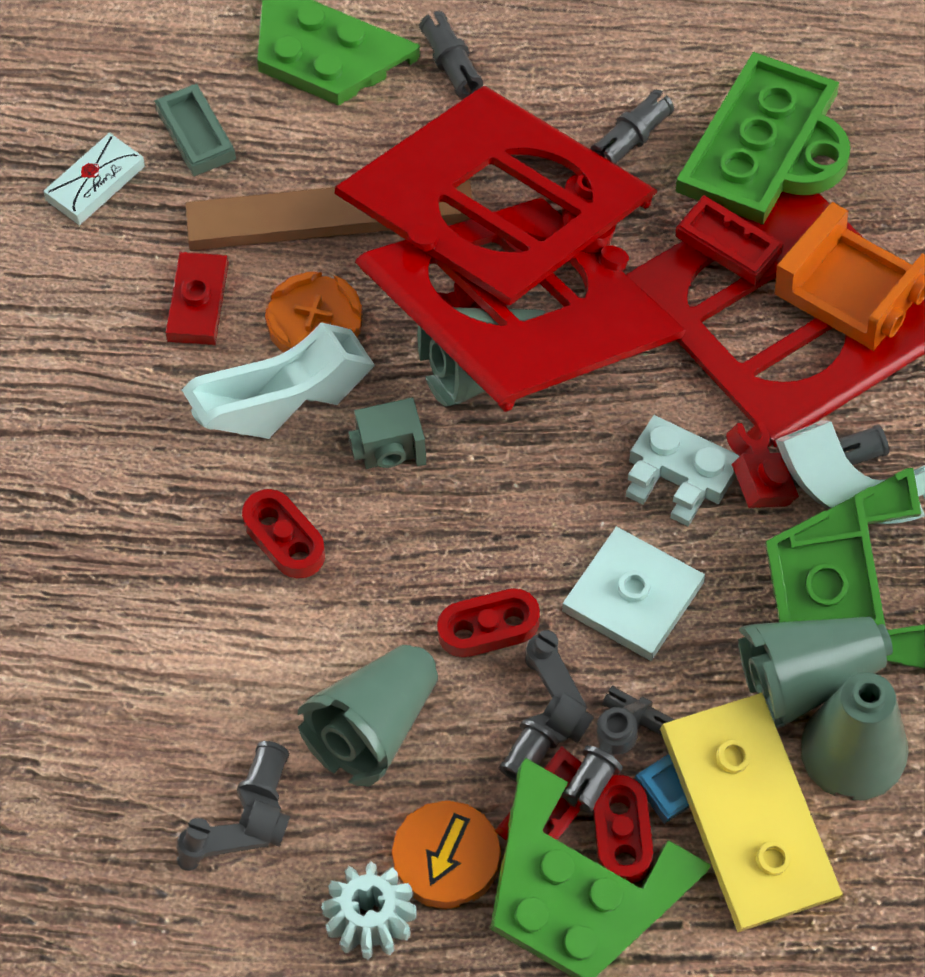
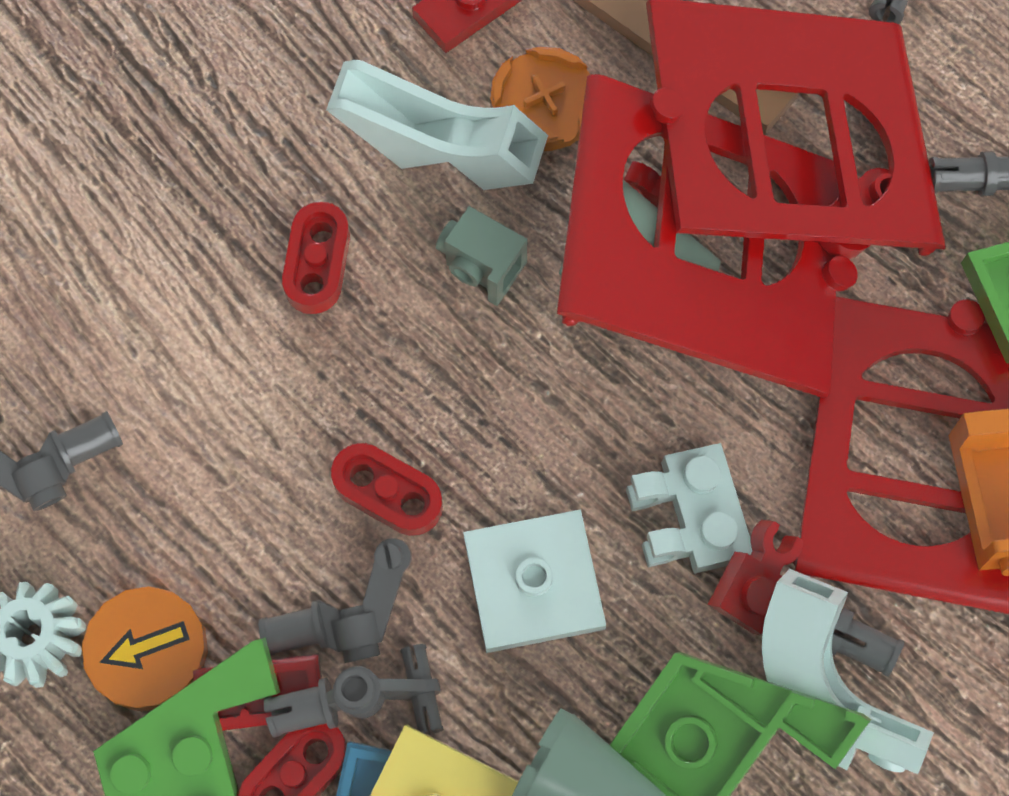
camera: 45 degrees right, 10 degrees up
sand green cone [297,645,438,786] -> none
red plate [675,195,784,285] -> none

